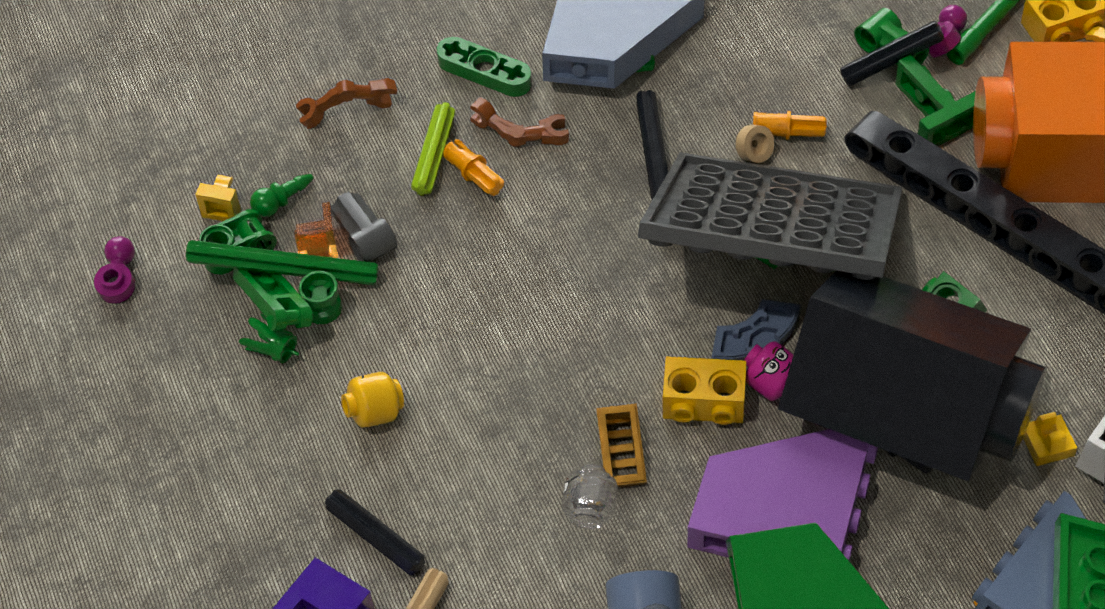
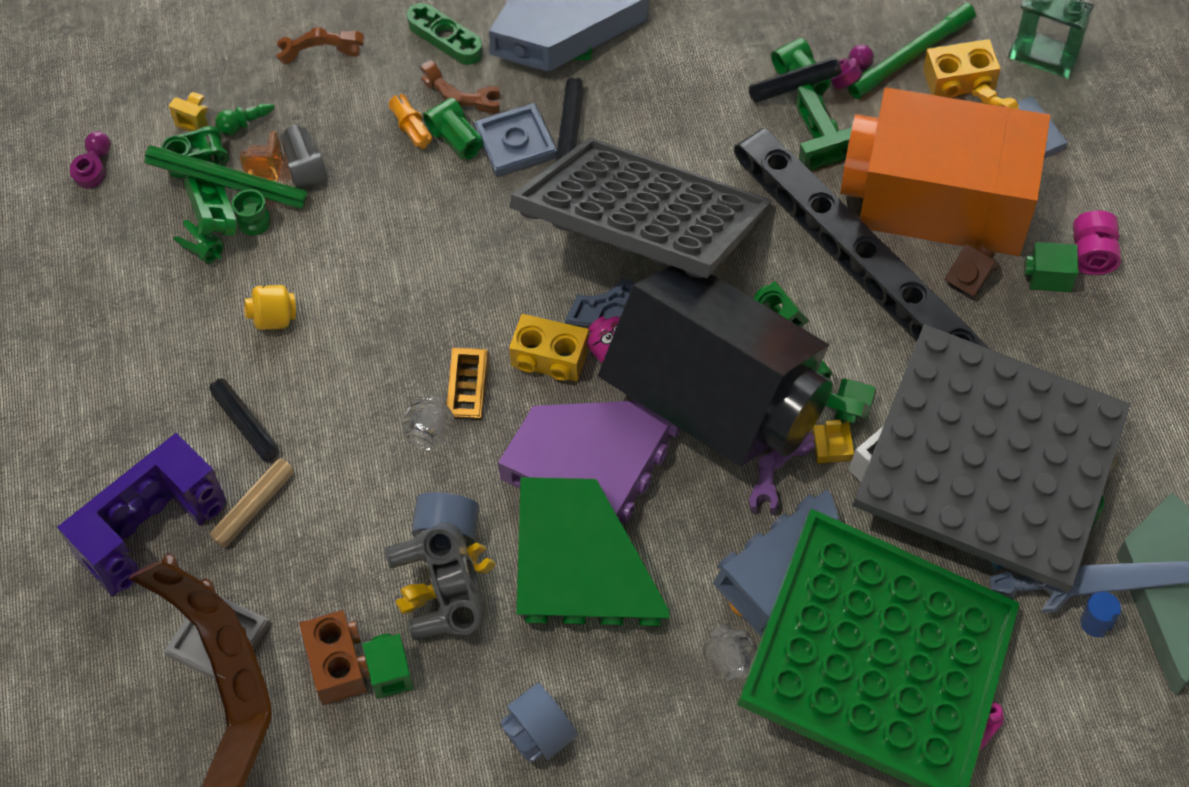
camera: 10 degrees right, 5 degrees up
lime axle [411,102,456,196] -> none
tan tile [736,125,774,163] -> none
light orange axle [753,110,827,140] -> none
none -> green piece [423,97,484,160]
none -> sand blue tile [474,103,557,177]
none -> medium lavender piece [749,432,815,515]
none -> green bracket [826,378,877,424]

